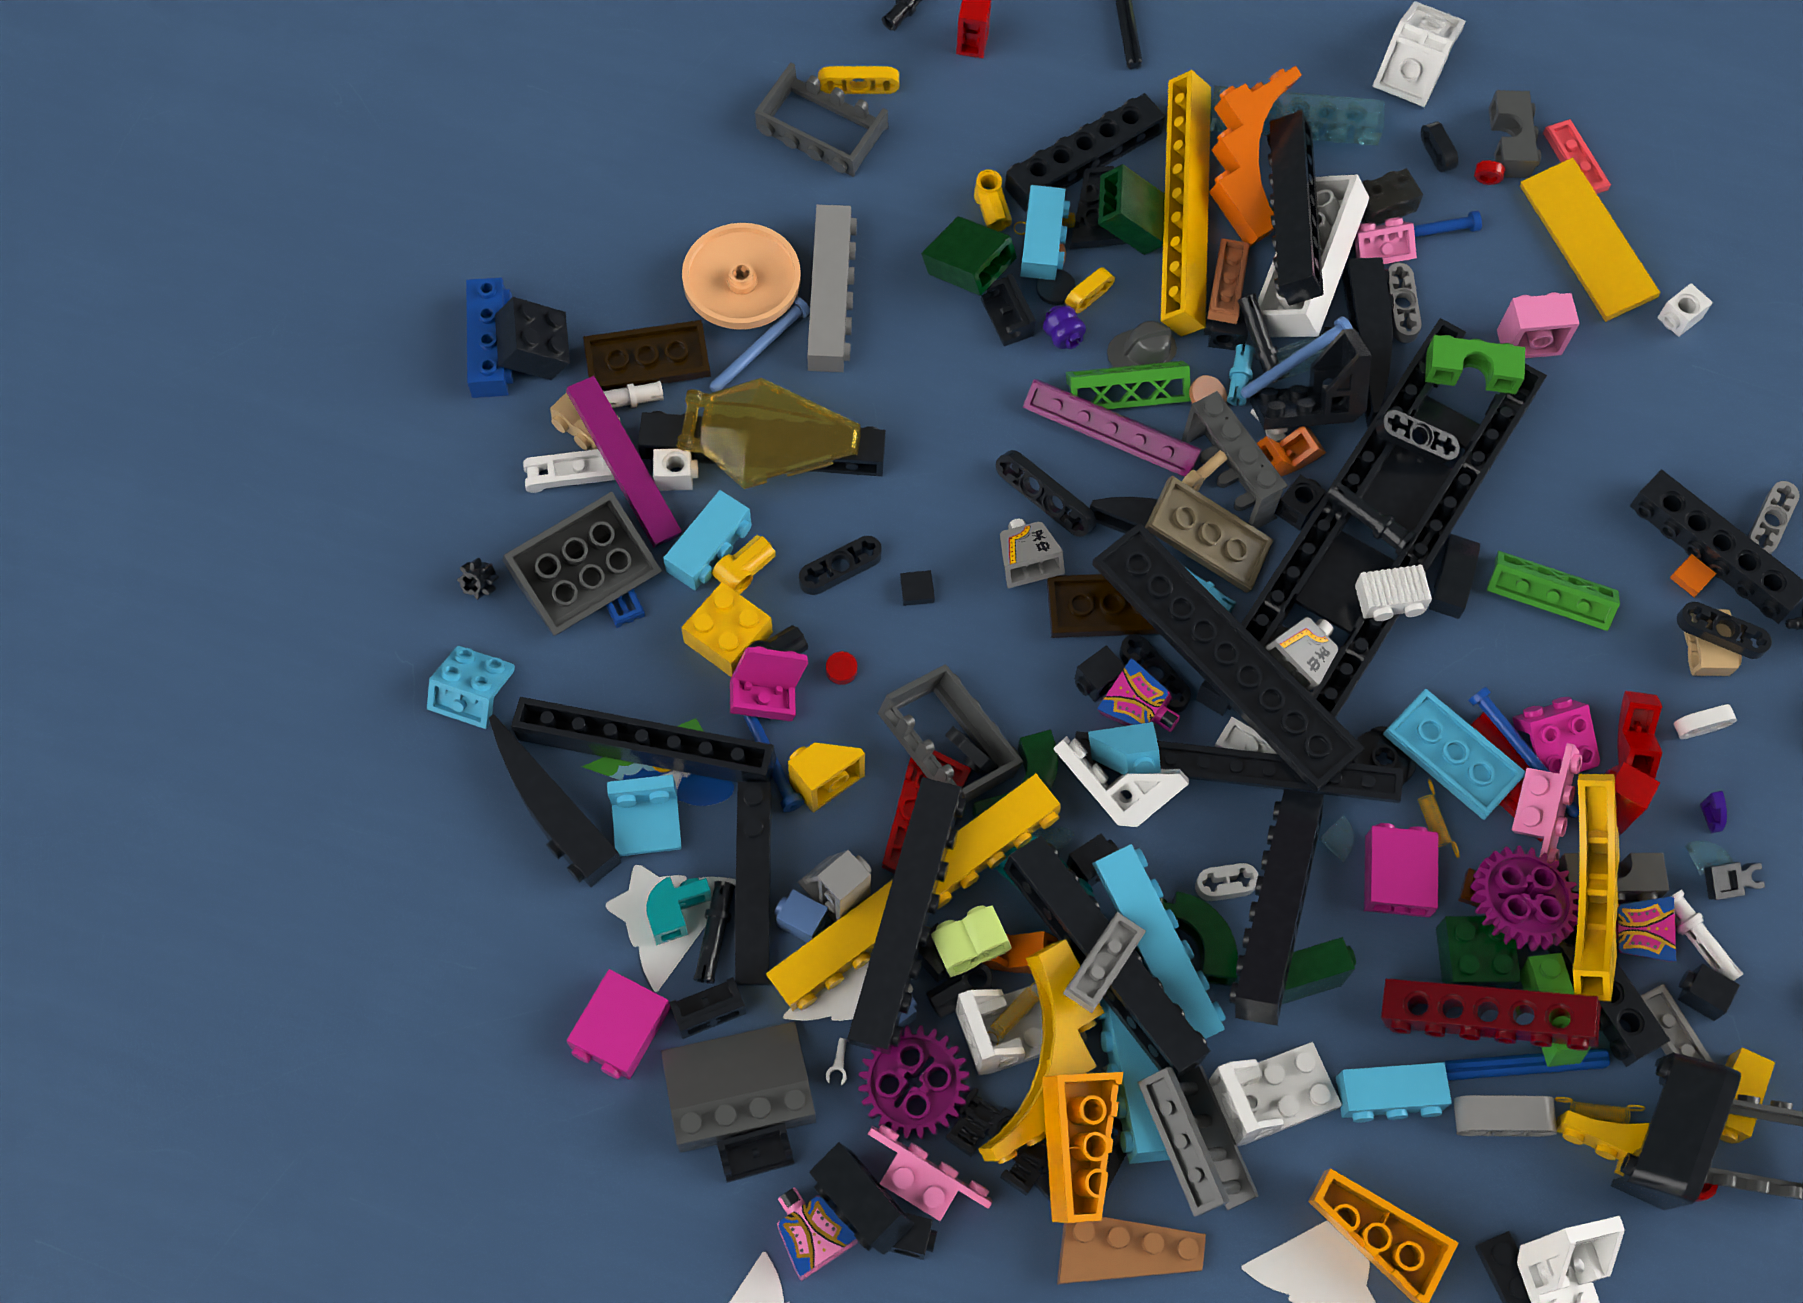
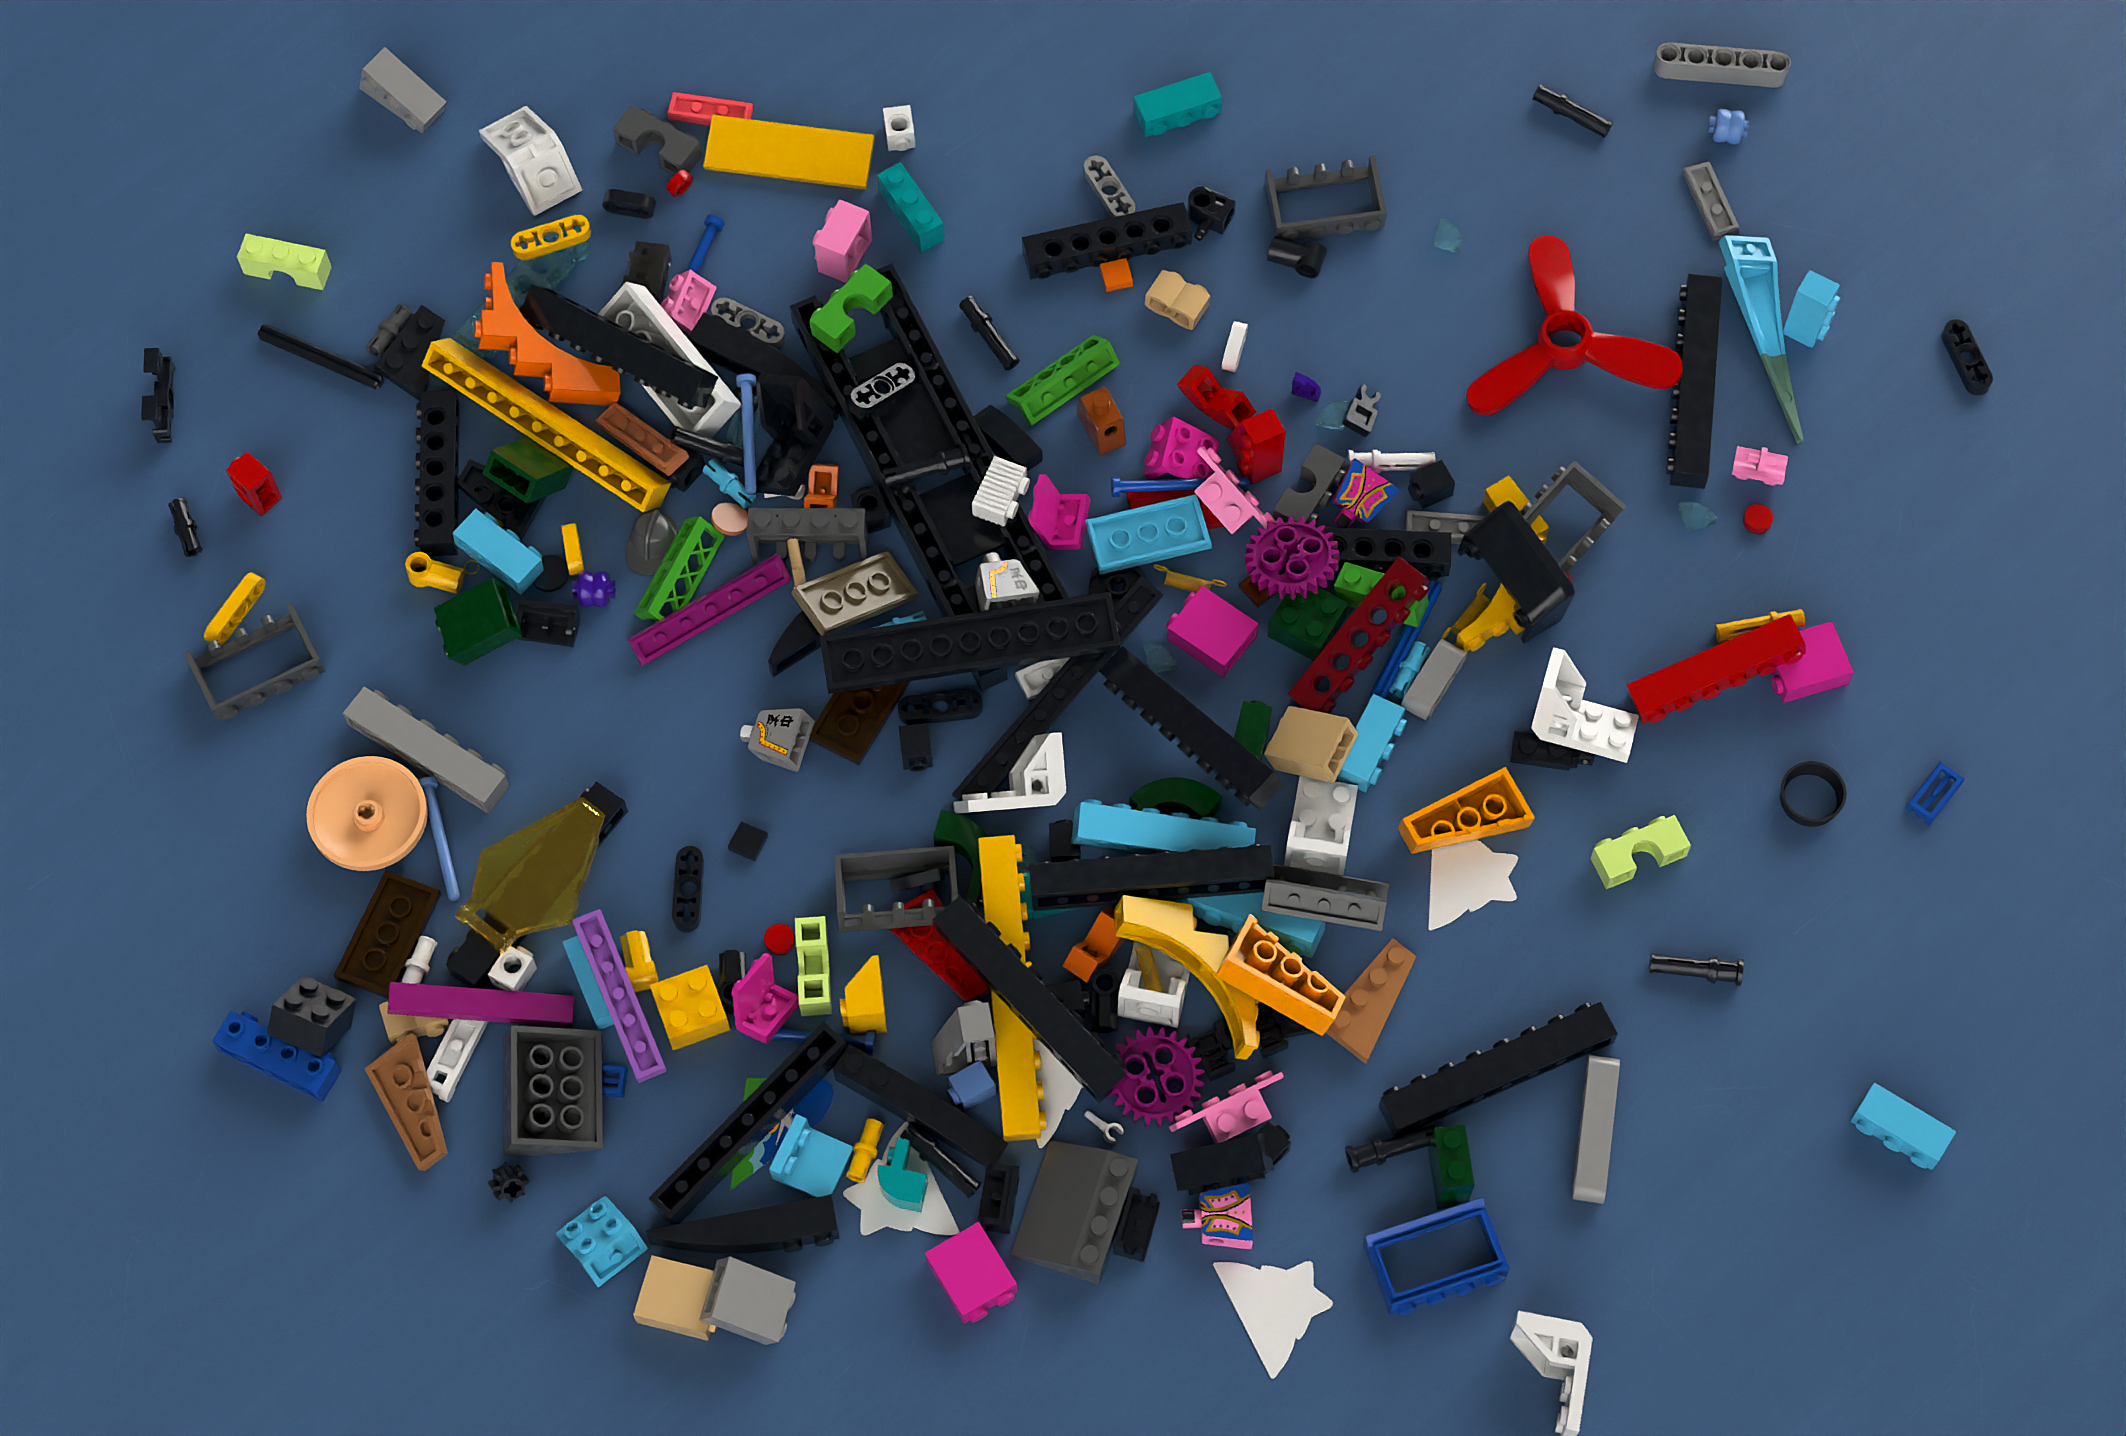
camera: 55 degrees left, 0 degrees up
yellowish green brick [931,905,1012,977] -> none
black beam [996,450,1097,537] -> none
light grey tile [1063,912,1146,1013] -> none
medium azure slope [1088,722,1161,775] -> none
torso [1097,658,1180,732] -> none
white beam [1195,863,1259,901] -> none
yellow arch [1573,774,1620,1001] -> none
black beam [1677,602,1772,659] -> none
none -> medium nougat wing [364,1034,448,1171]
none -> dark grey pin [366,304,413,357]
none -> black wing [373,305,445,401]
none -> yellow beam [511,215,591,260]
none -> medium lavender plate [572,909,667,1083]
none -> tan brick [633,1255,718,1341]
none -> light grey brick [699,1256,796,1345]
none -> yellowish green arch [795,916,832,1016]
none -> yellow pin [846,1118,885,1183]
none -> teal brick [877,162,945,253]
none -> black pin [959,296,1020,371]
none -> dark pink bracket [1028,474,1091,550]
none -> dark orange torso [1077,387,1126,456]
none -> tan brick [1264,706,1359,783]
none -> medium azure pin [1389,641,1430,699]

